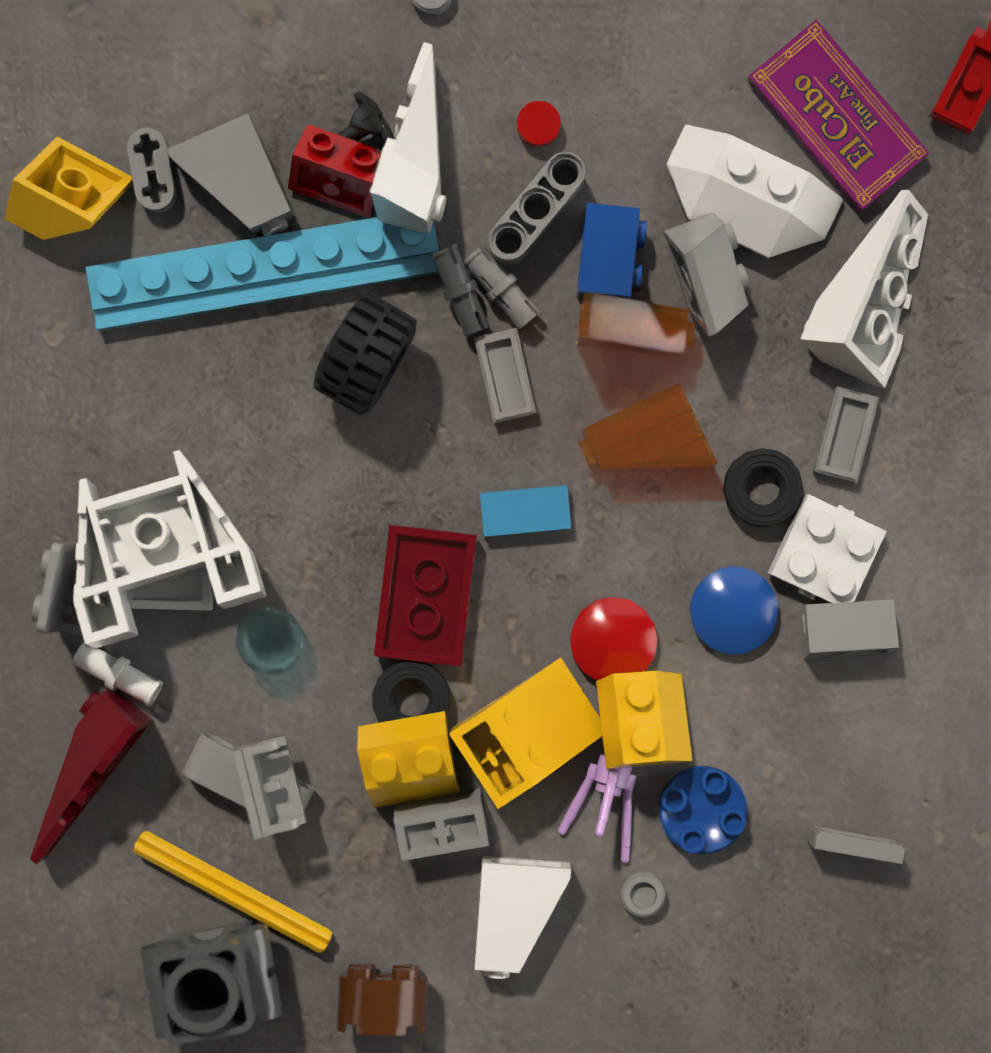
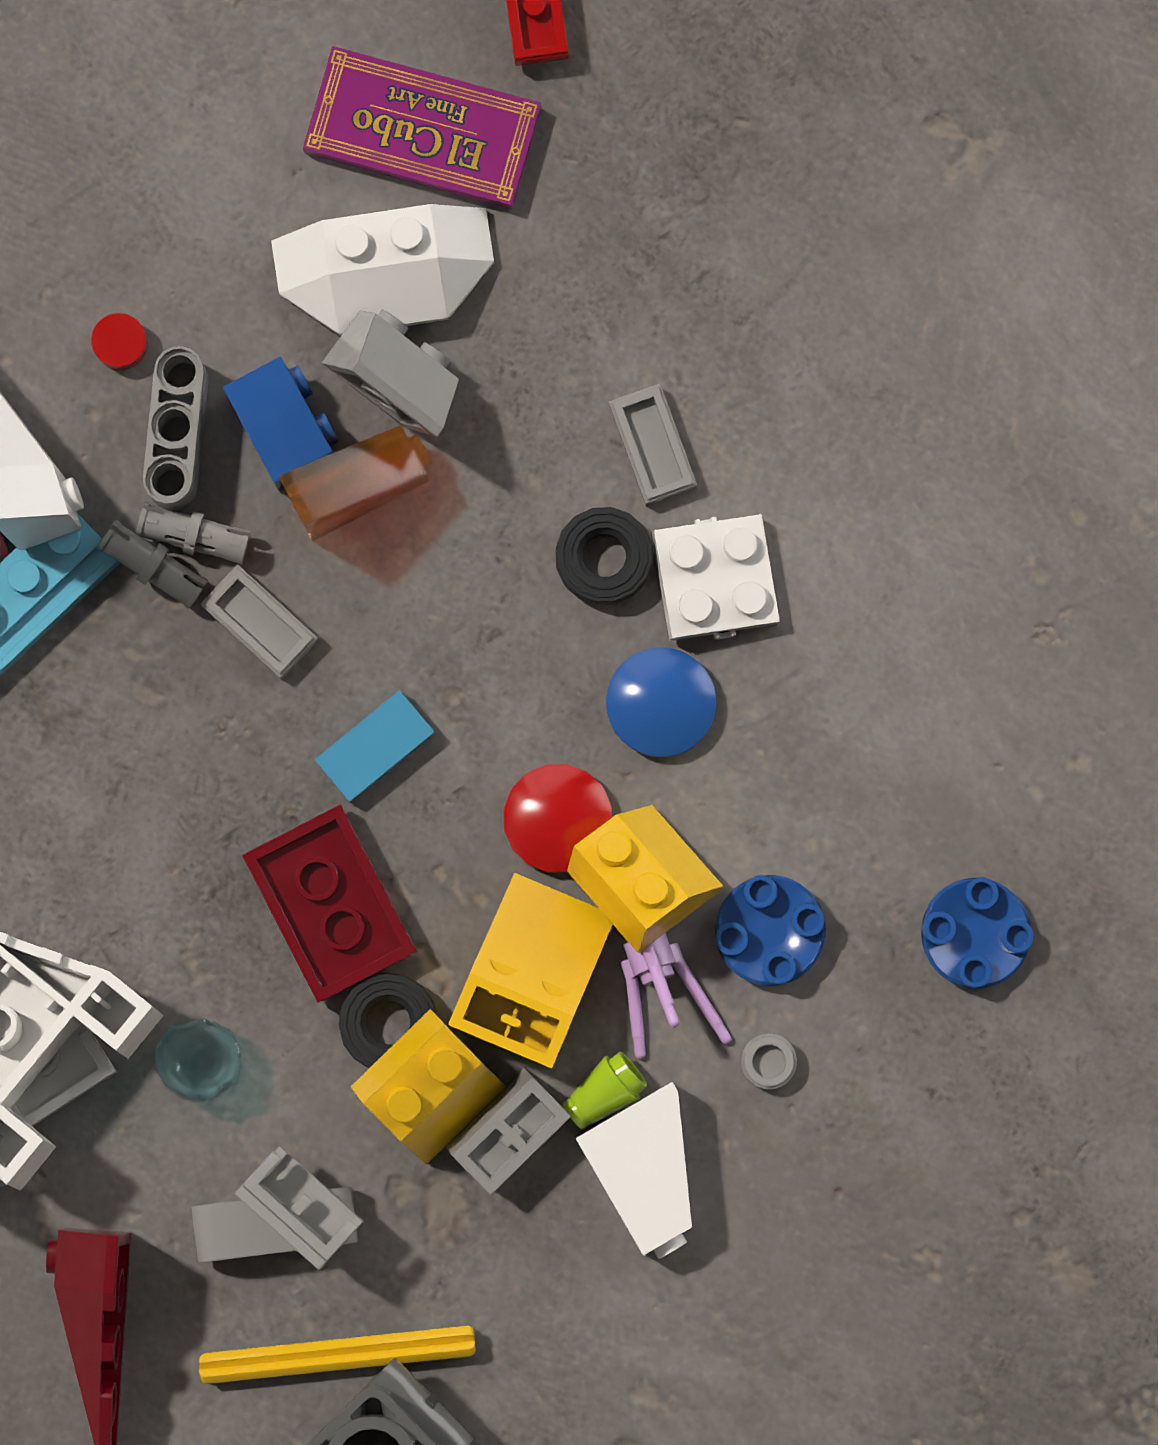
camera: 30 degrees left, 5 degrees down
white pin [72,642,163,707] -> none
black tyre [314,292,417,416] -> none
reddish brown brick [337,963,428,1036] -> none
clear orange slope [578,383,717,471] -> none
white wedge [800,190,928,388] -> none
light grey hinge [801,600,899,659] -> none
light grey tile [808,826,905,864] -> none
none -> lime cone [562,1051,647,1130]
none -> blue dish [921,877,1034,989]

